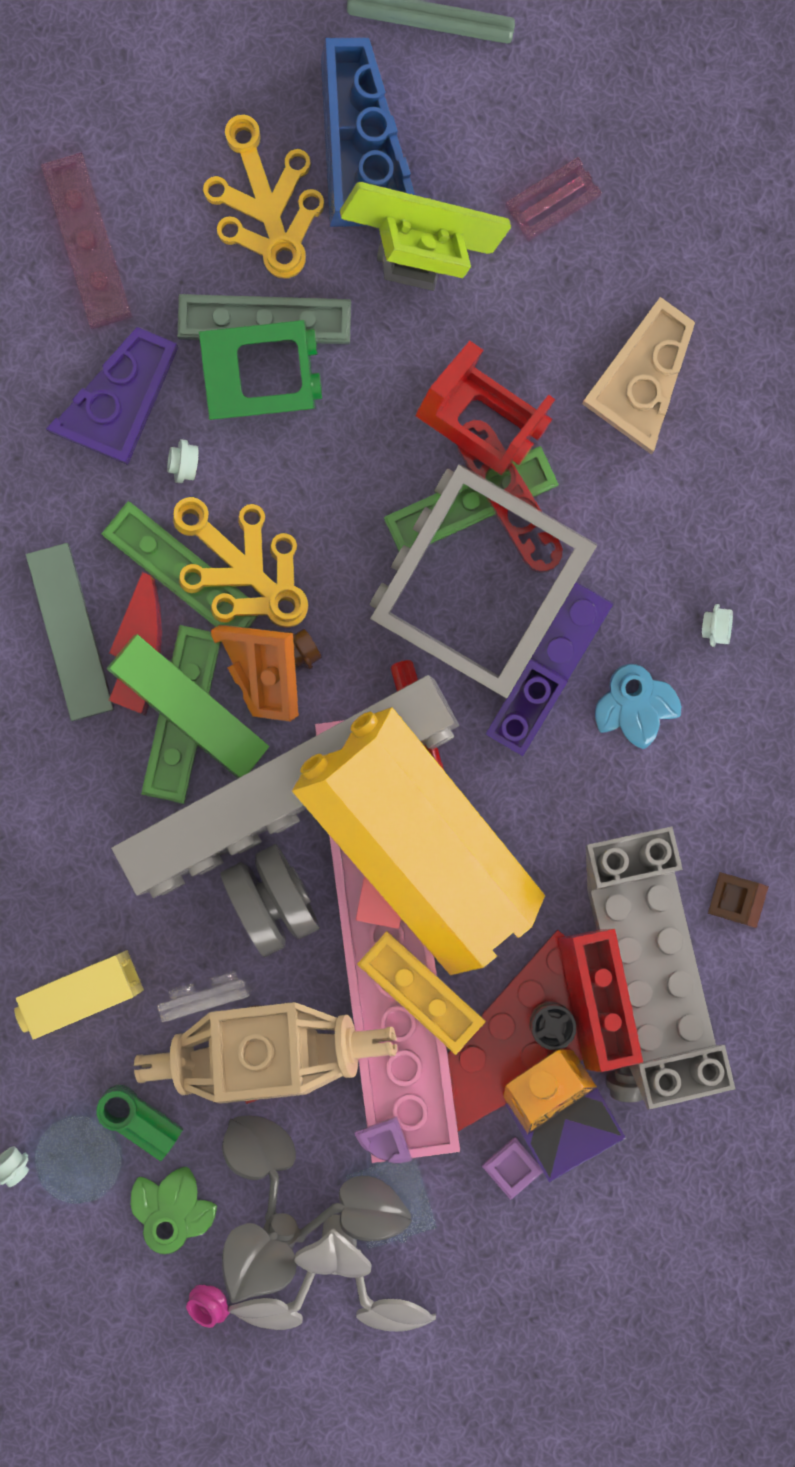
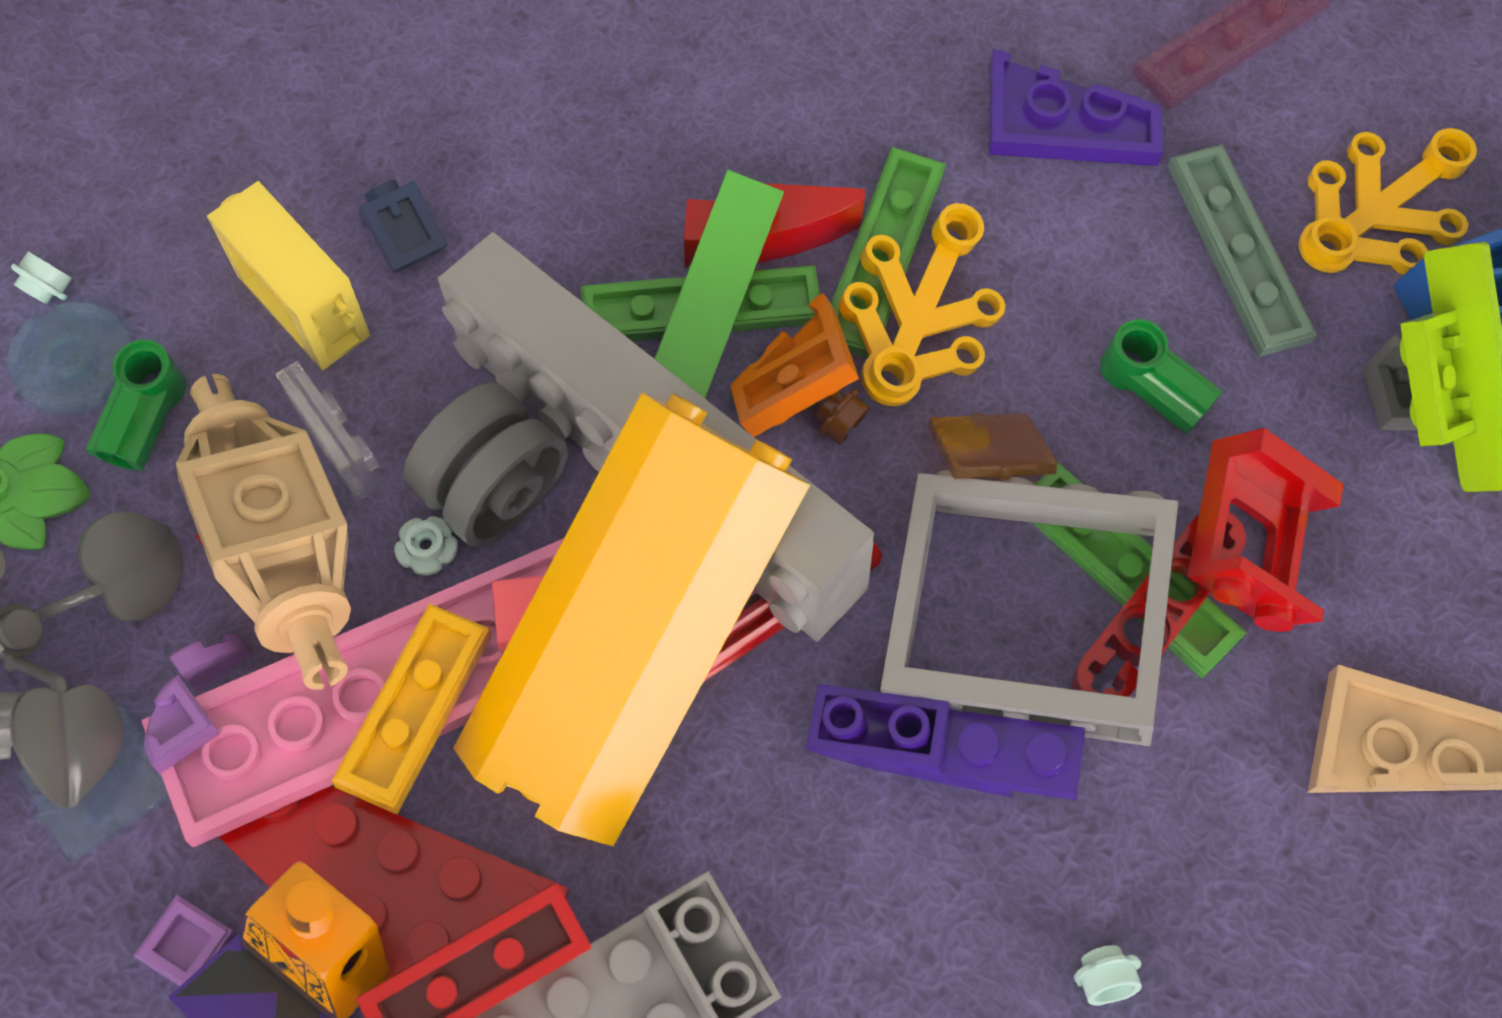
camera: 65 degrees right, 20 degrees down
sand green tile [26,543,115,721] -> none
light aqua plate [167,439,198,483] -> none
green window [199,320,322,420] -> none
black wheel [529,1001,576,1050] -> none
dark azure plate [595,664,681,749] -> none
none -> medium lavender tile [169,634,253,692]
none -> dark blue bracket [358,180,447,274]
none -> light aqua plate [394,516,458,576]
none -> clear orange piece [929,413,1057,480]
none -> green piece [1100,319,1223,435]

